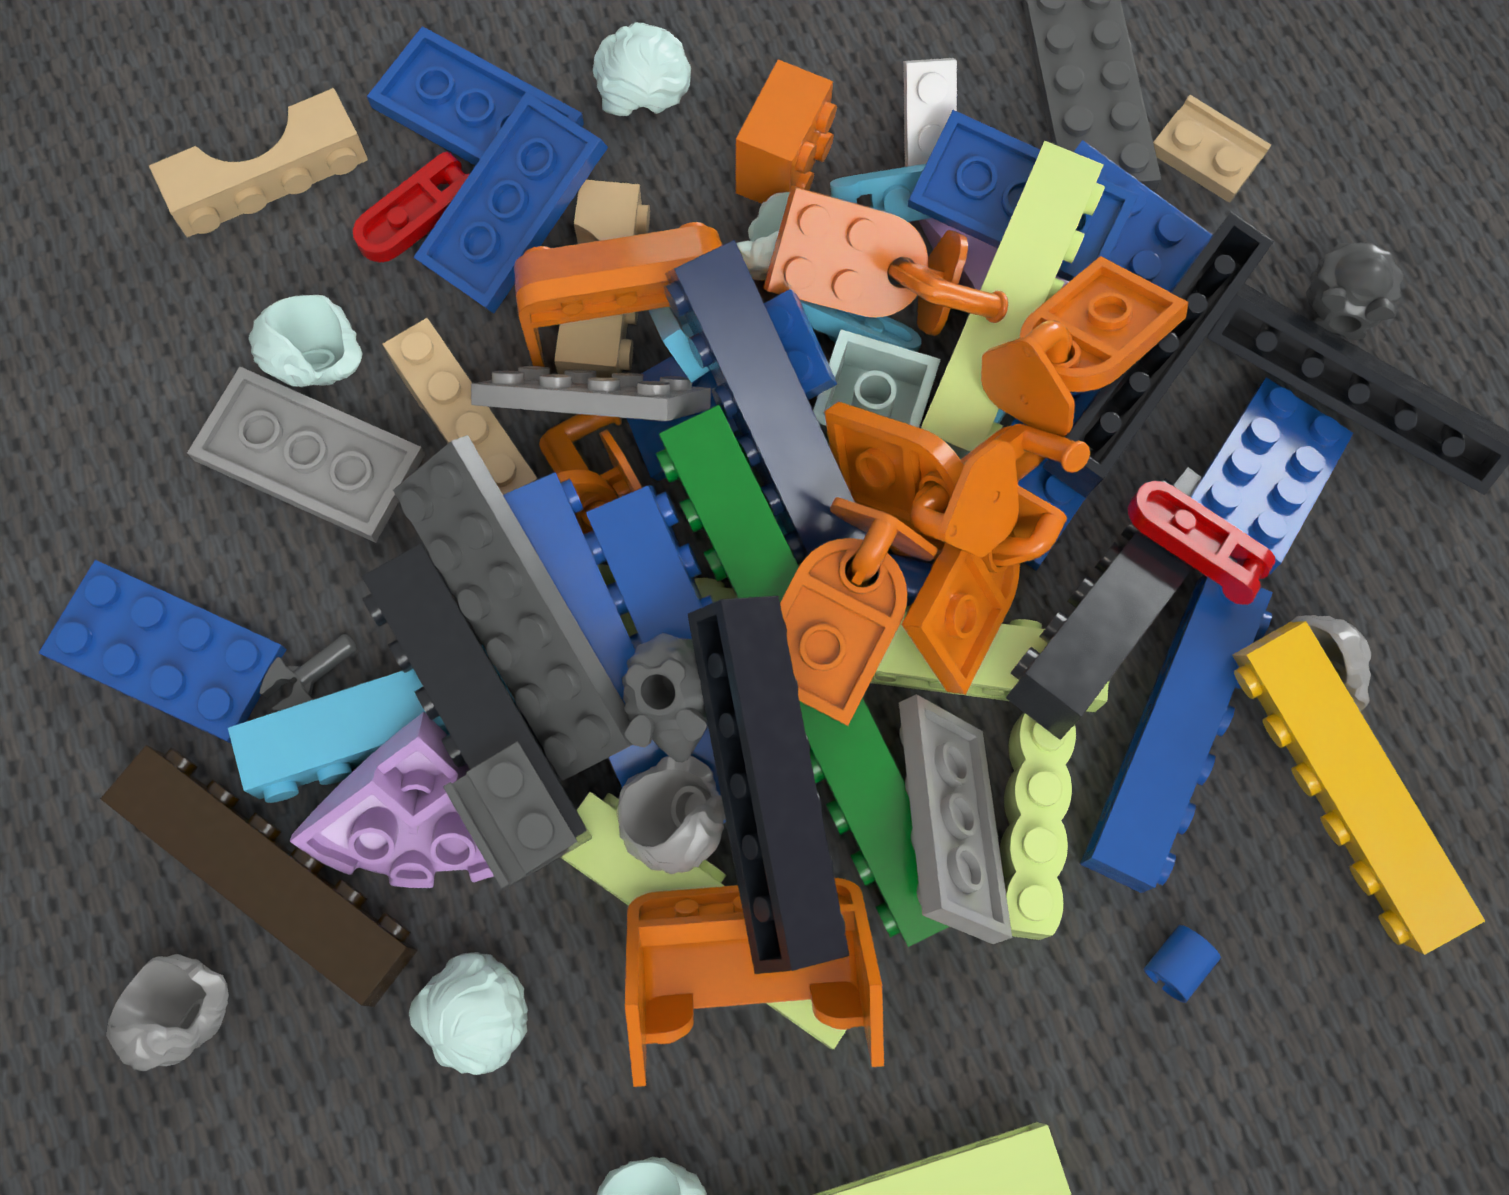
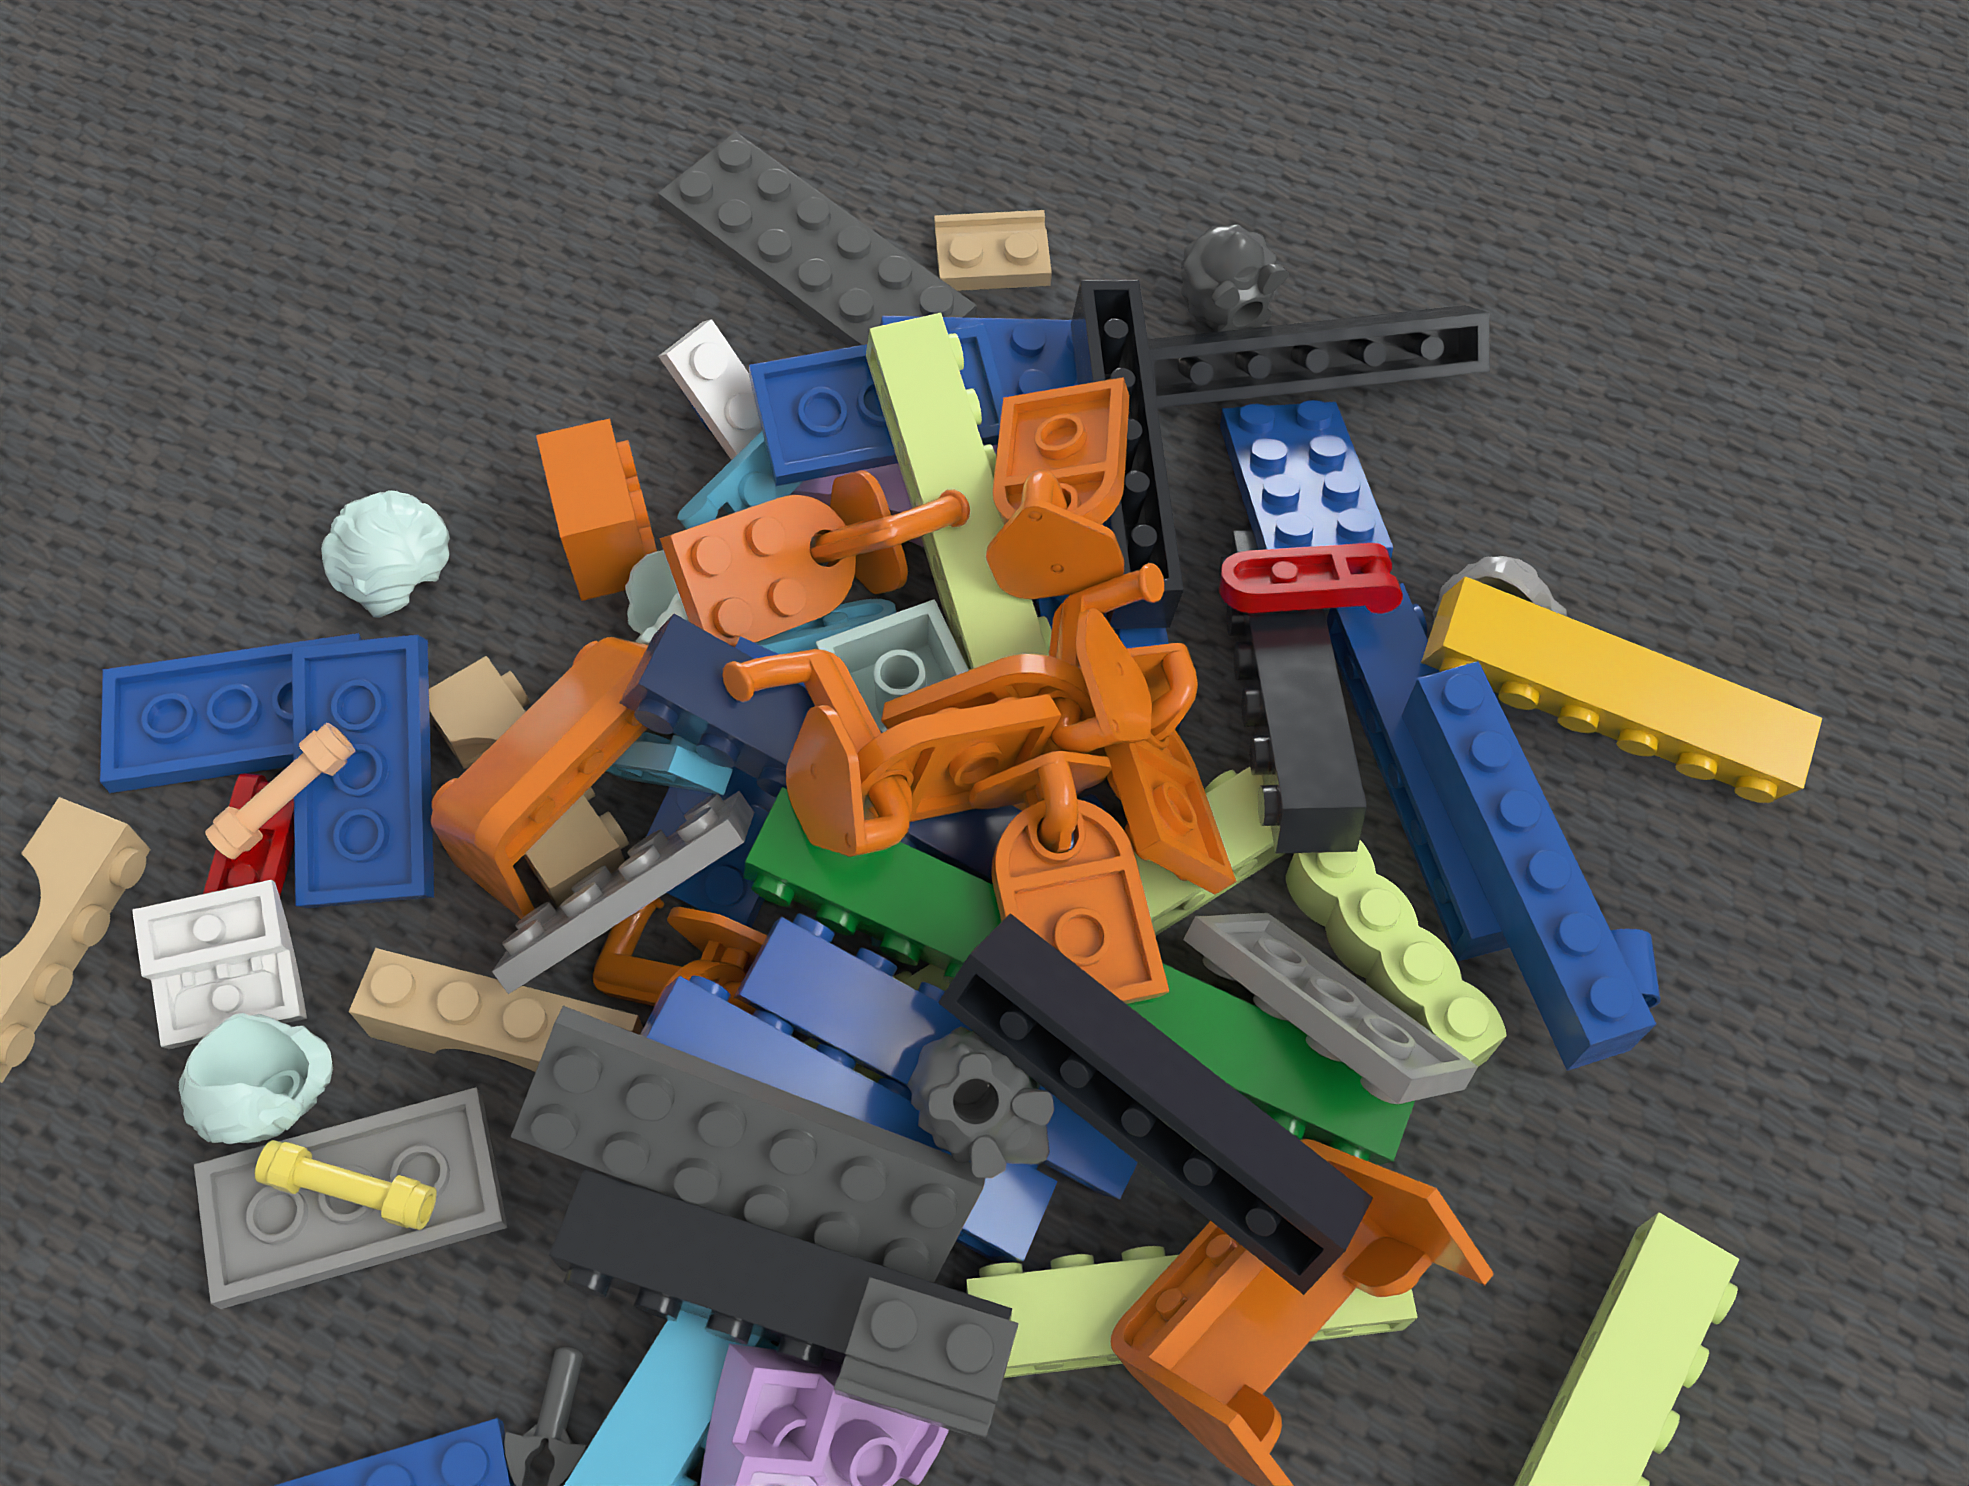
camera: 40 degrees left, 10 degrees down
light grey hair [617,756,726,874] -> none
none -> white slope [132,880,307,1049]
none -> light nougat bar [205,723,355,860]
none -> light yellow bar [255,1140,437,1230]
none -> orange plate [722,649,1061,857]
none -> blue brick [1402,661,1656,1071]

